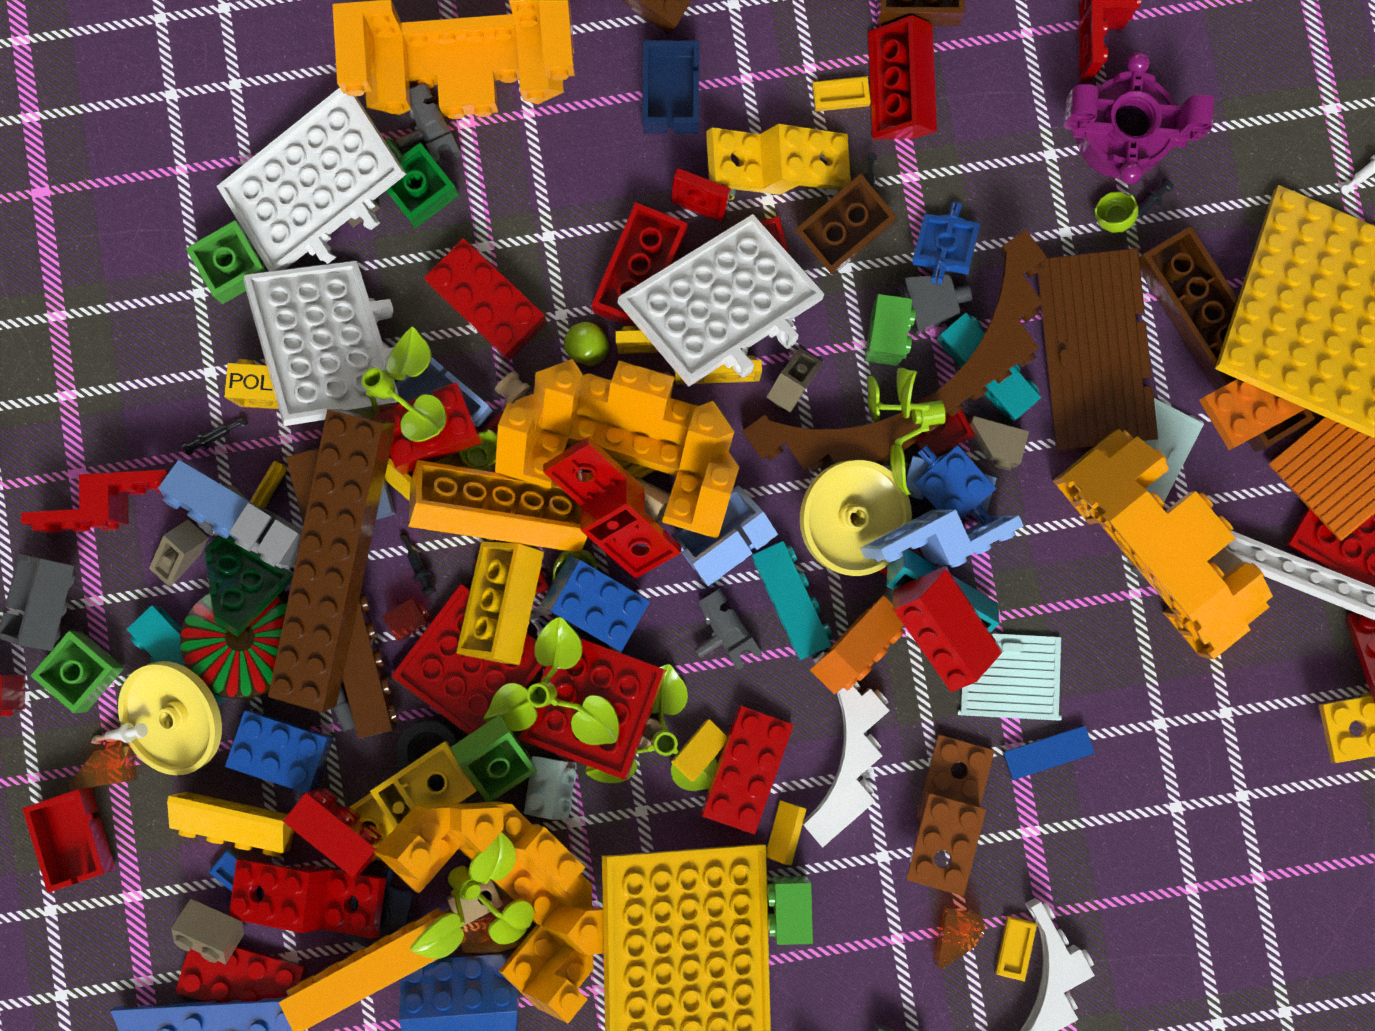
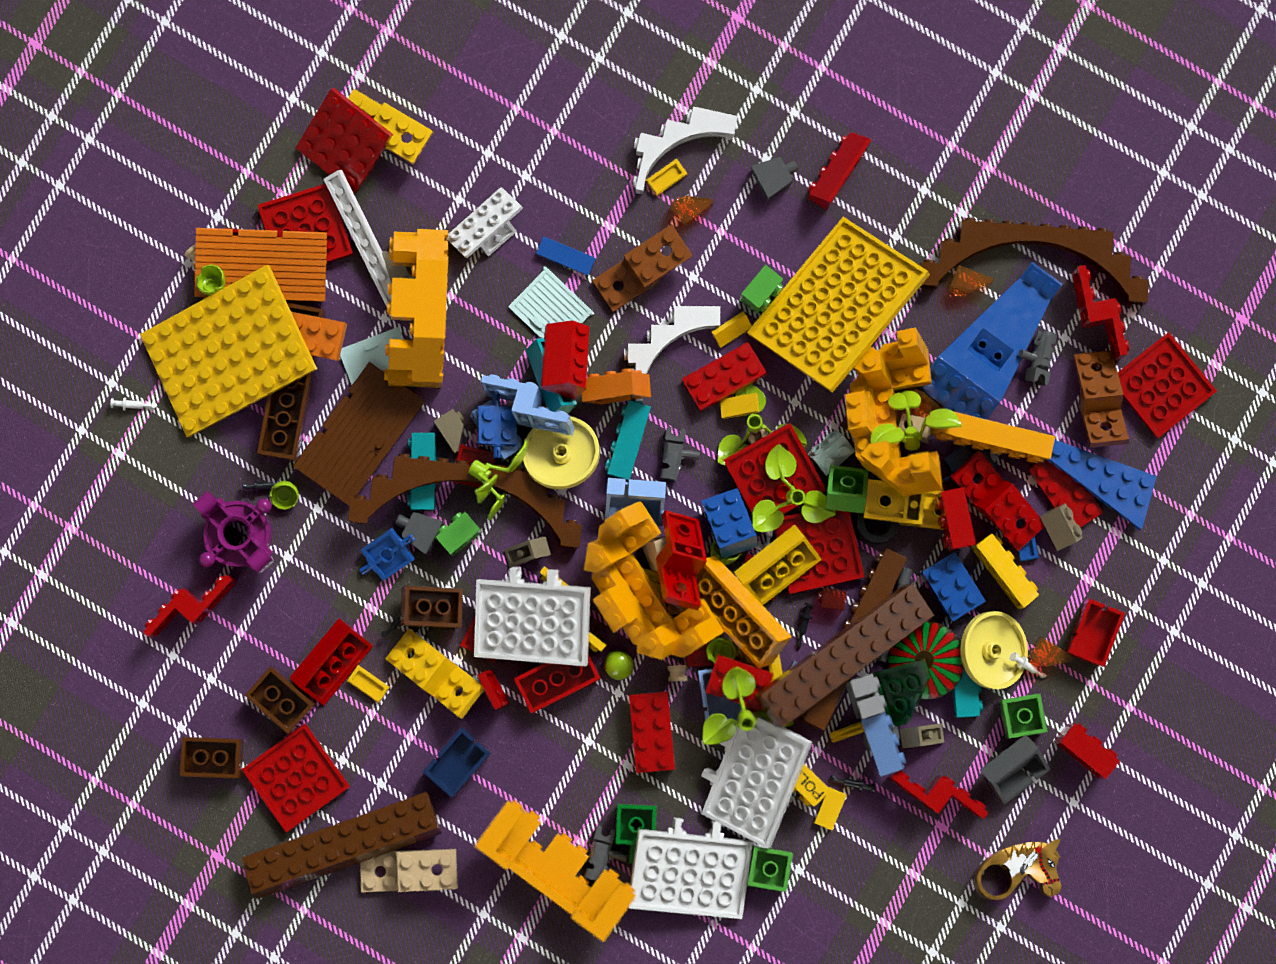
camera: 145 degrees left, 0 degrees up
none -> white bracket [447,188,523,258]
none -> yellow tile [814,787,847,830]

